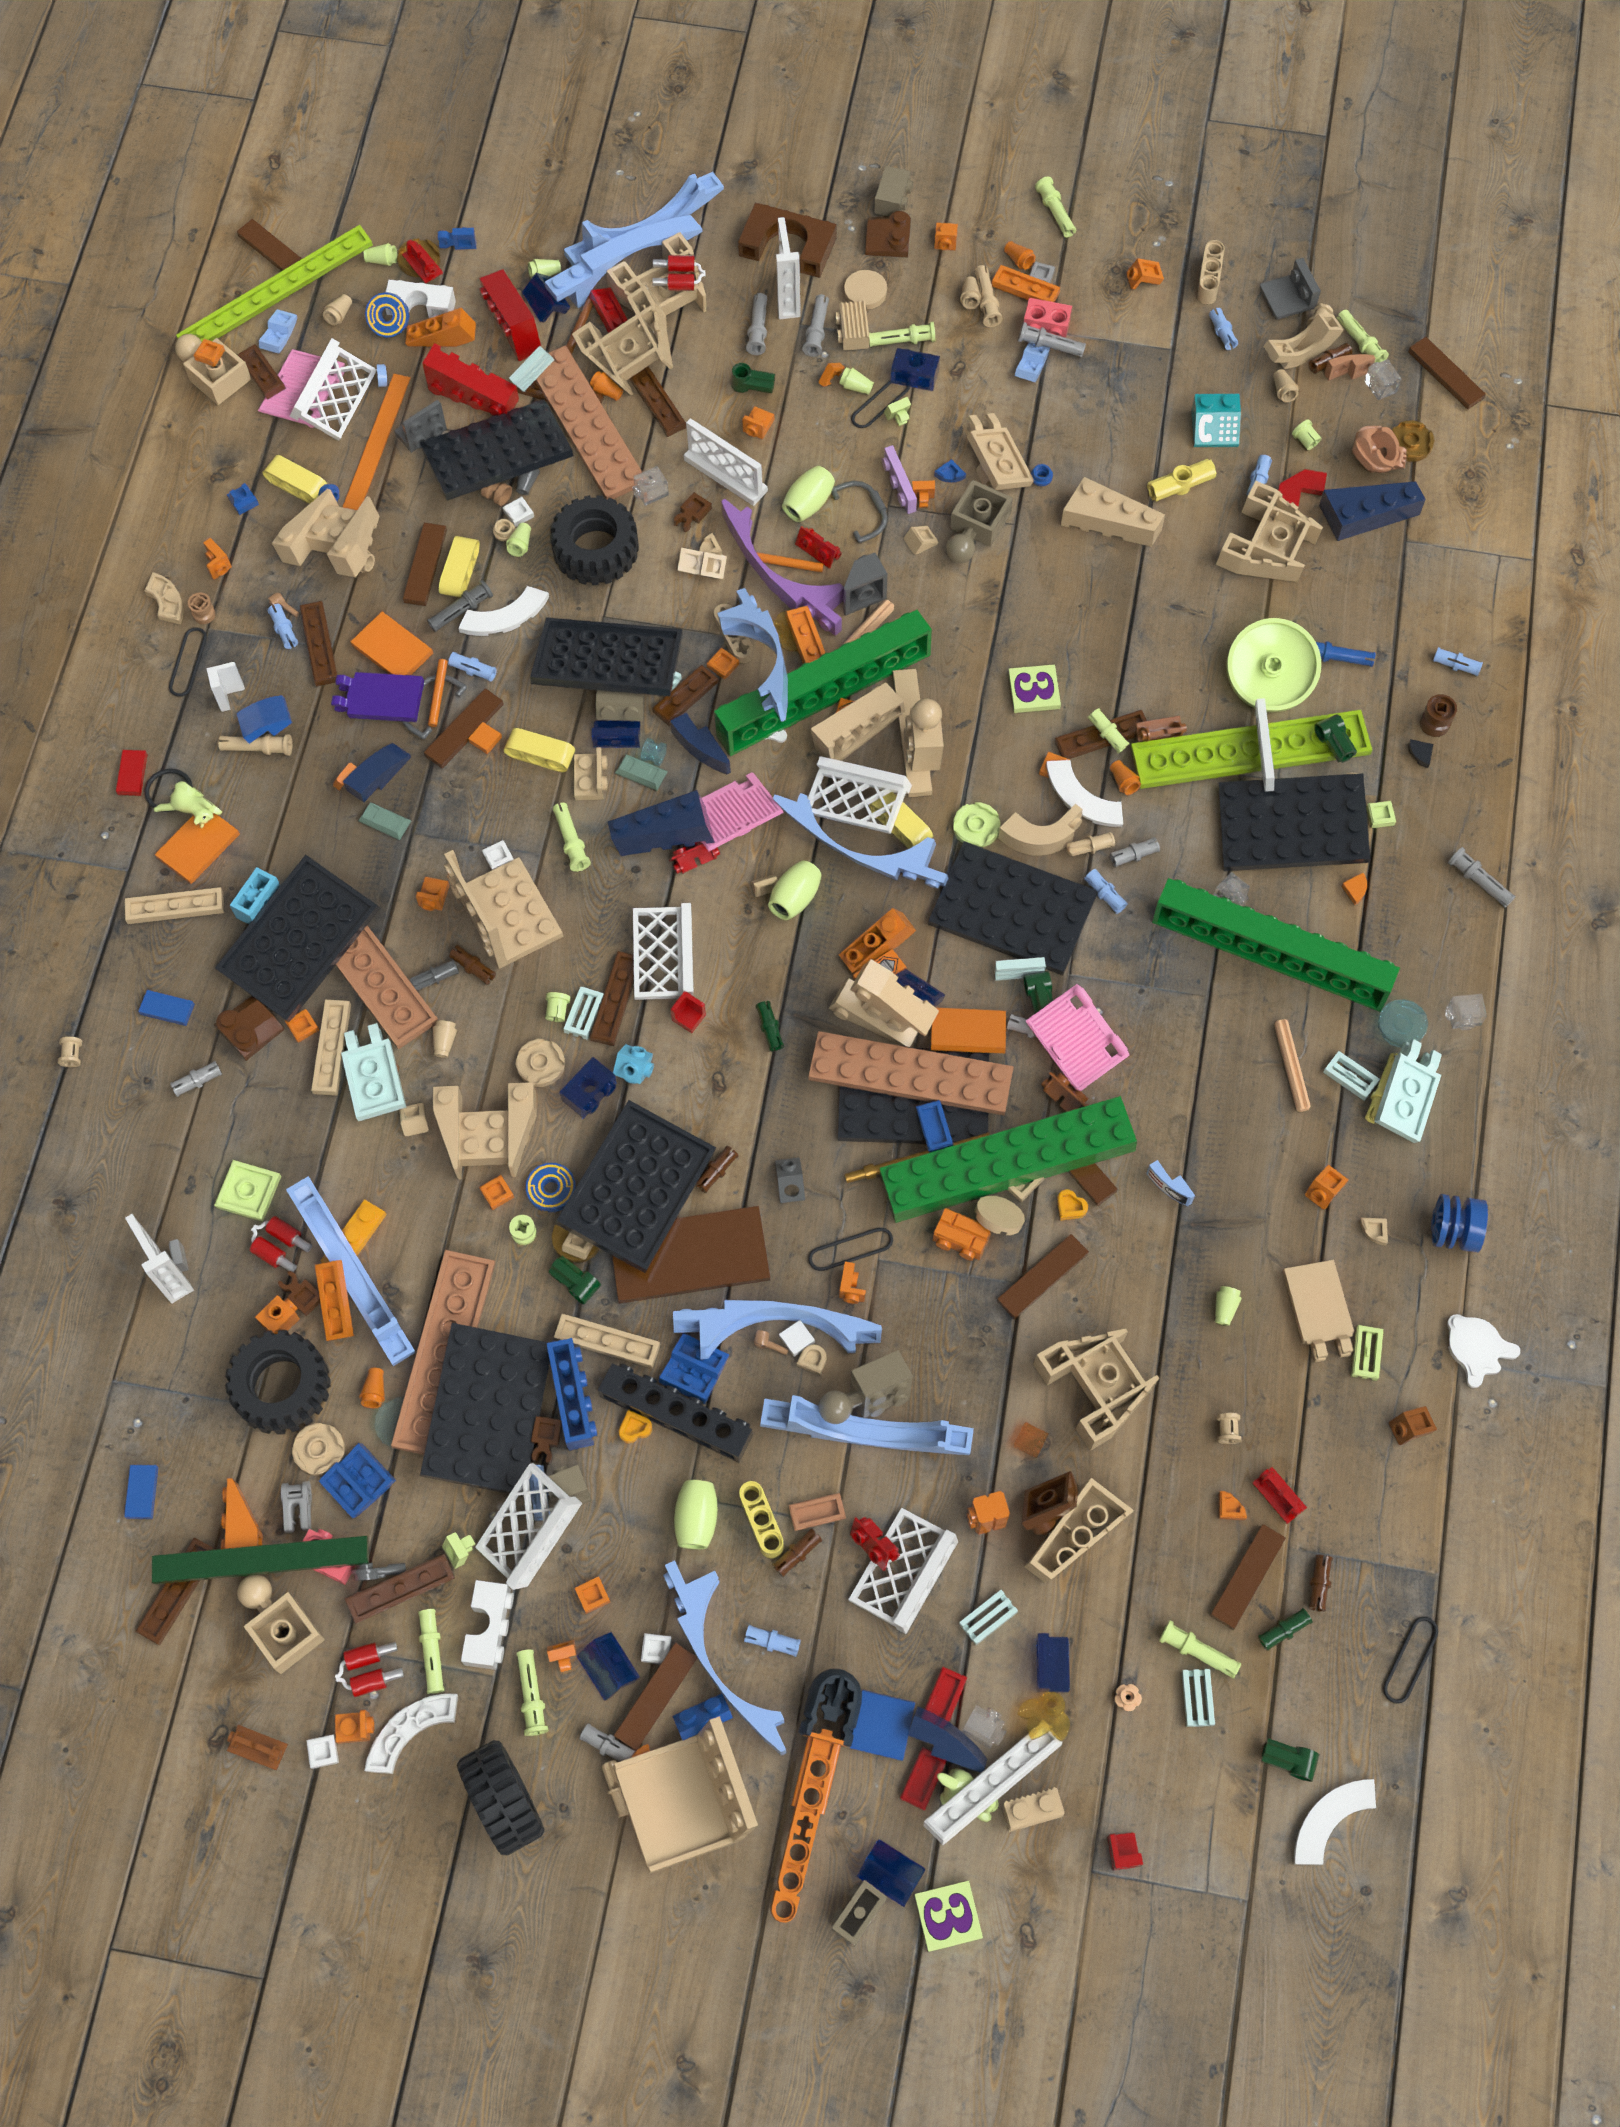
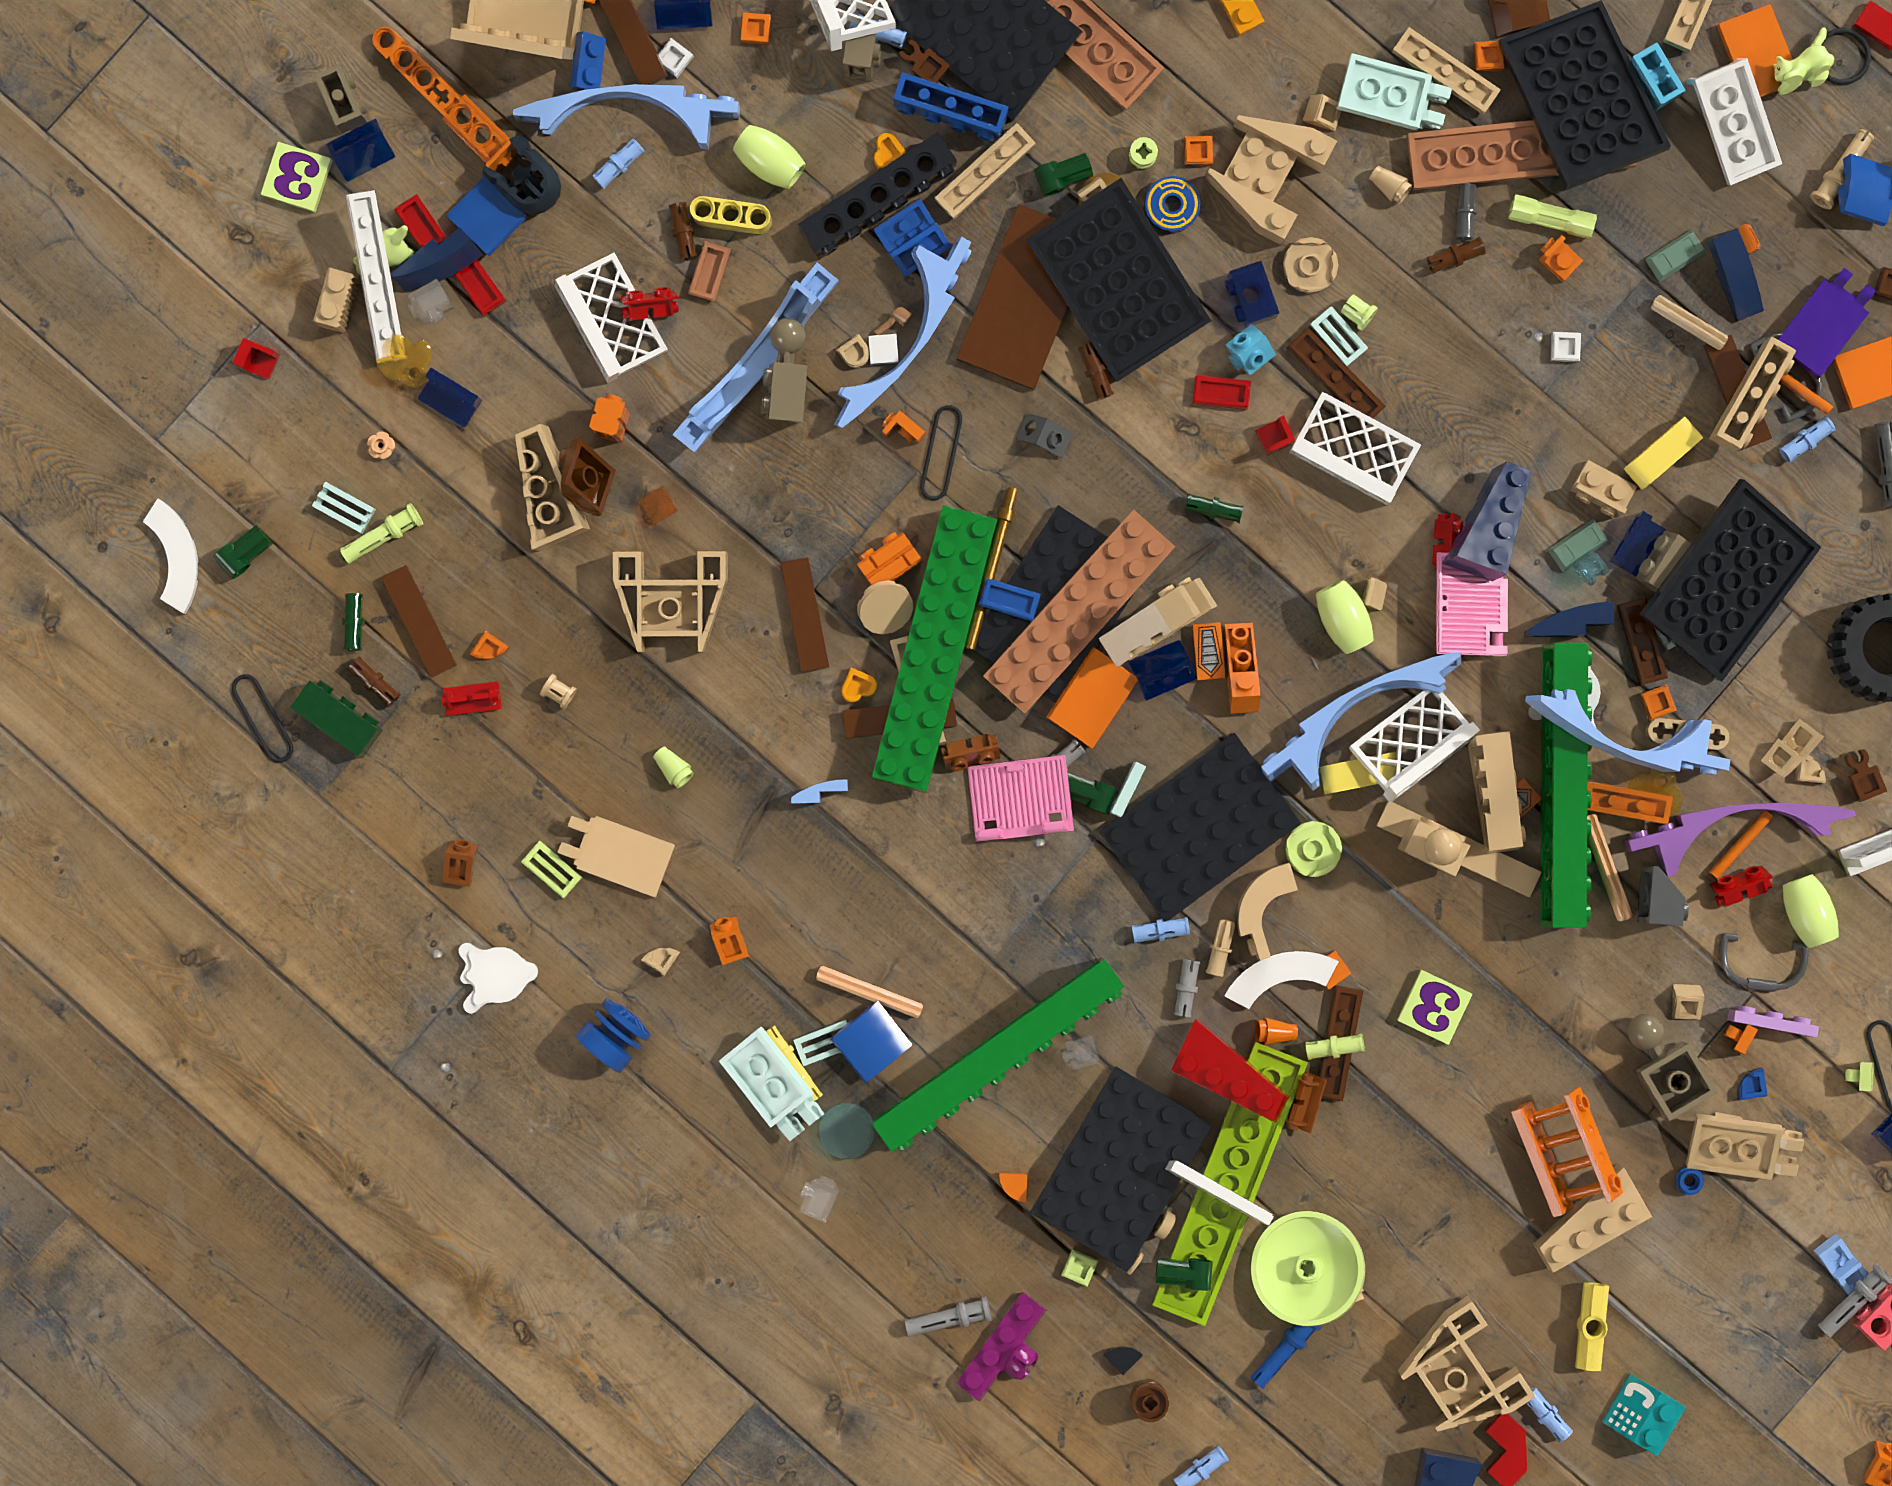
camera: 125 degrees right, 20 degrees up
tan bracket [444,850,564,969] -> none
white tile [459,586,549,636] -> none
orange tile [468,722,502,754] -> none
yellowish green pin [553,803,591,872] -> none
light aqua tile [959,1590,1018,1645] -> none
none -> dark green brick [290,680,383,757]
none -> blue slope [831,1001,912,1083]
none -> magenta plate [956,1292,1047,1401]
none -> tan tile [1152,1210,1176,1240]
none -> red wedge [1171,1019,1290,1122]
none -> red tile [1192,375,1251,410]
none -> yellowish green axle [1508,194,1597,239]
none -> orange fence [1511,1087,1623,1217]
none -> tan axle [1651,295,1728,350]
none -> white plate [1686,58,1782,185]
none -> tan brick [1709,337,1797,453]

